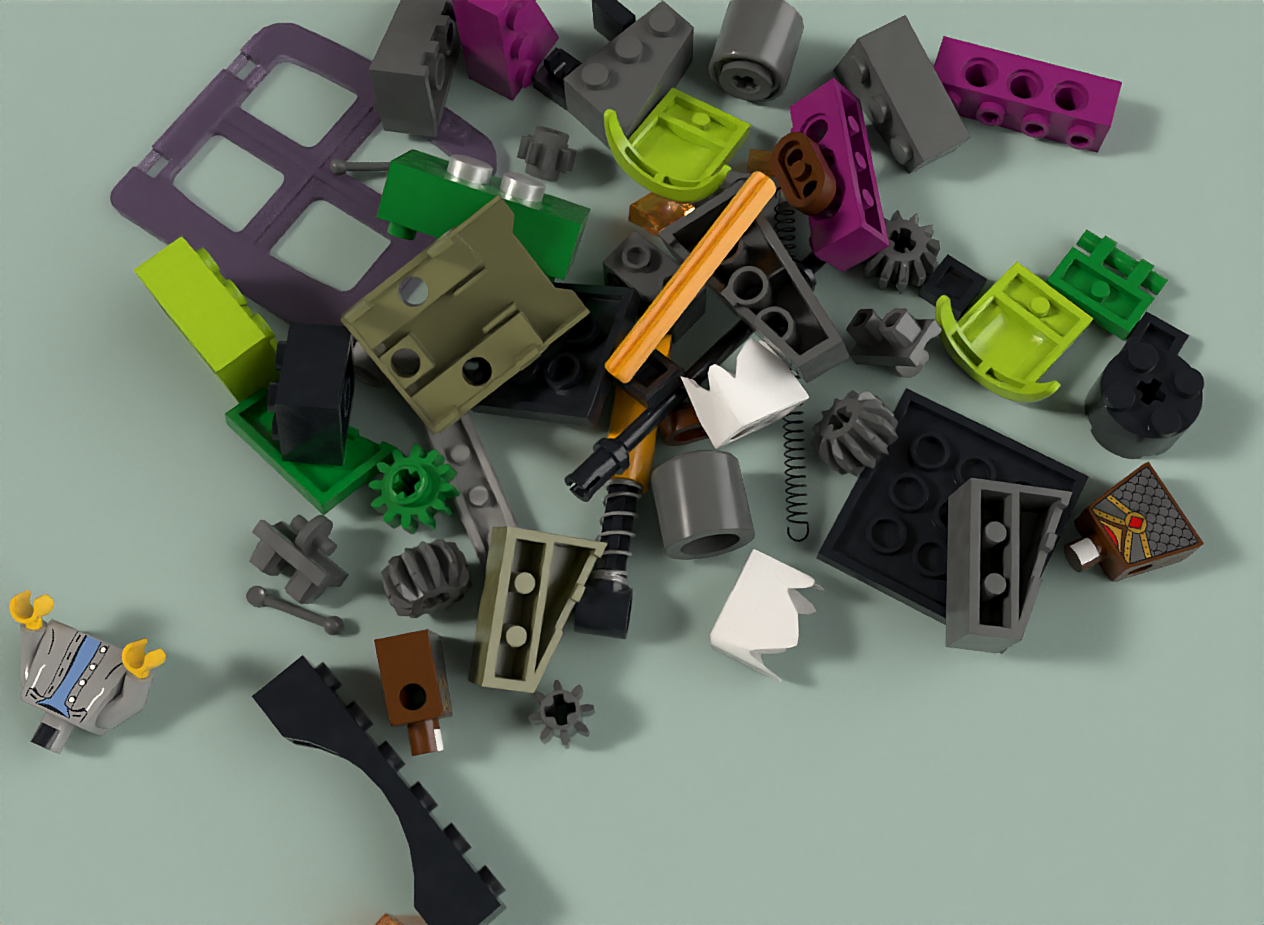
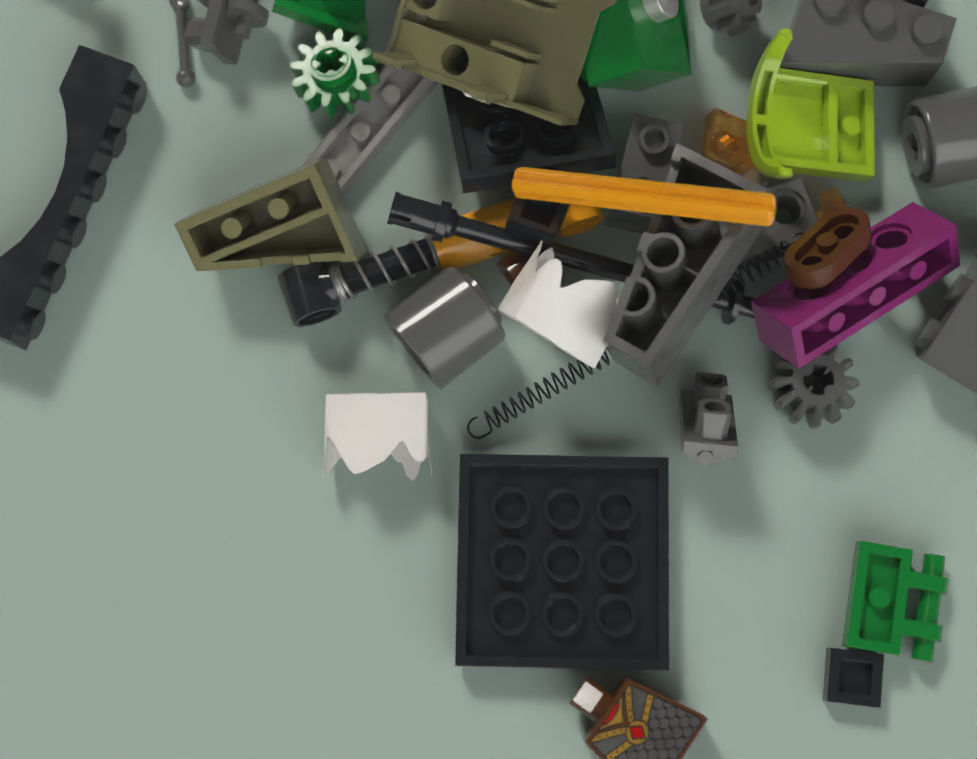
camera: 60 degrees right, 10 degrees up
reddish brown torso [374,629,452,756] -> none
dark grey gear [381,539,472,619] -> none
dark grey gear [528,680,595,749] -> none
dark grey gear [811,390,899,477] -> none
black tile [918,254,987,321] -> none
lime piece [935,261,1093,403] -> none
dark grey wedge [945,478,1072,653] -> none
black brick [1084,342,1204,459] -> none

